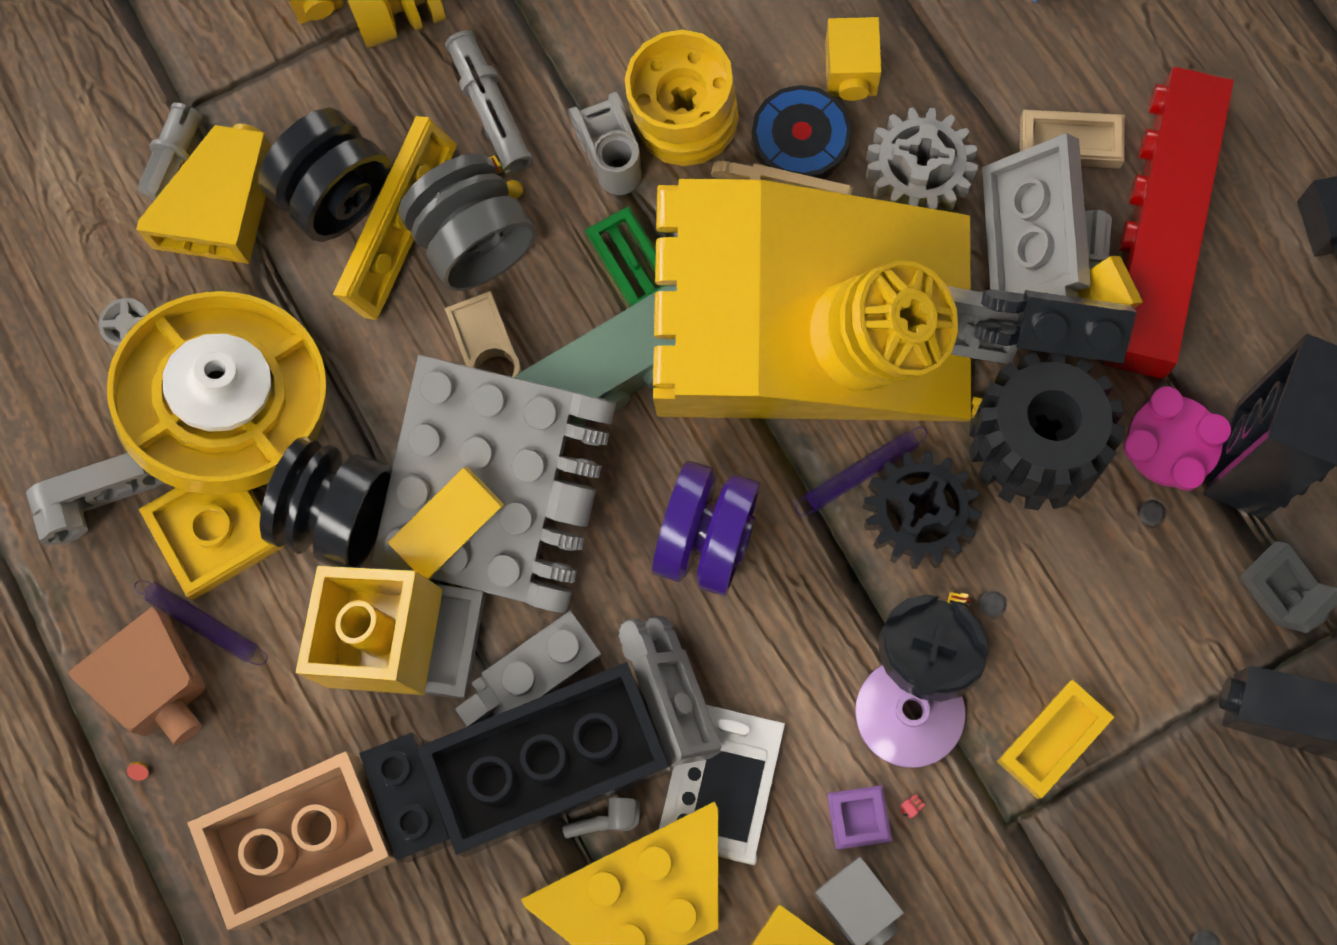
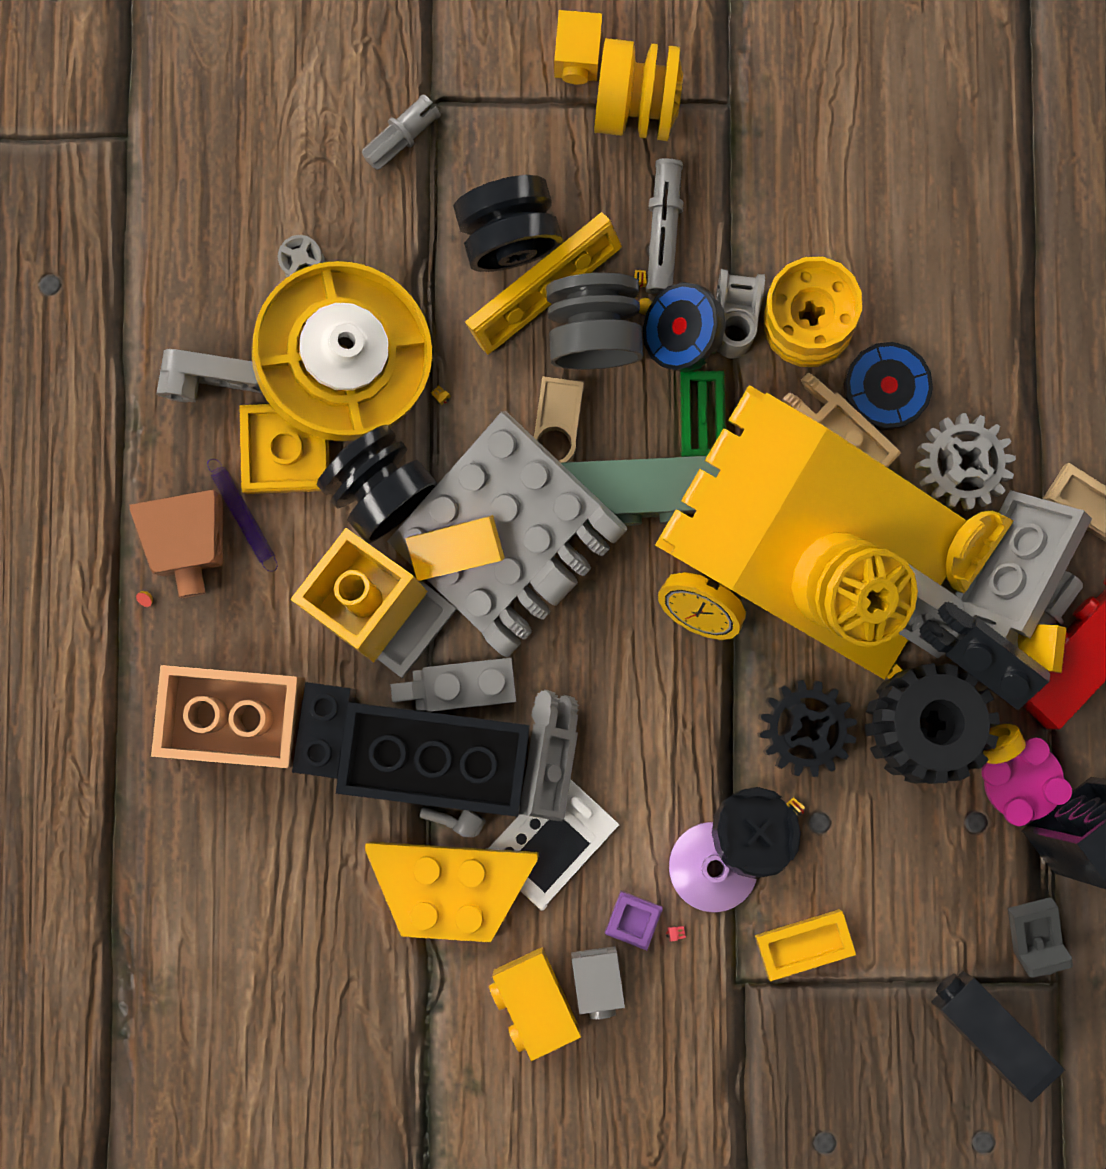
camera: 25 degrees right, 10 degrees up
yellow slope [136,124,272,264] -> none
dark purple wheel [652,460,761,597] -> none
dark purple piece [795,426,927,516] -> none
yellow brick [825,17,881,101] -> none
none -> yellow piece [431,385,451,406]
none -> tile [643,282,726,373]
none -> yellow tile [658,572,746,640]
none -> yellow tile [945,510,1014,594]
none -> yellow tile [983,724,1026,764]

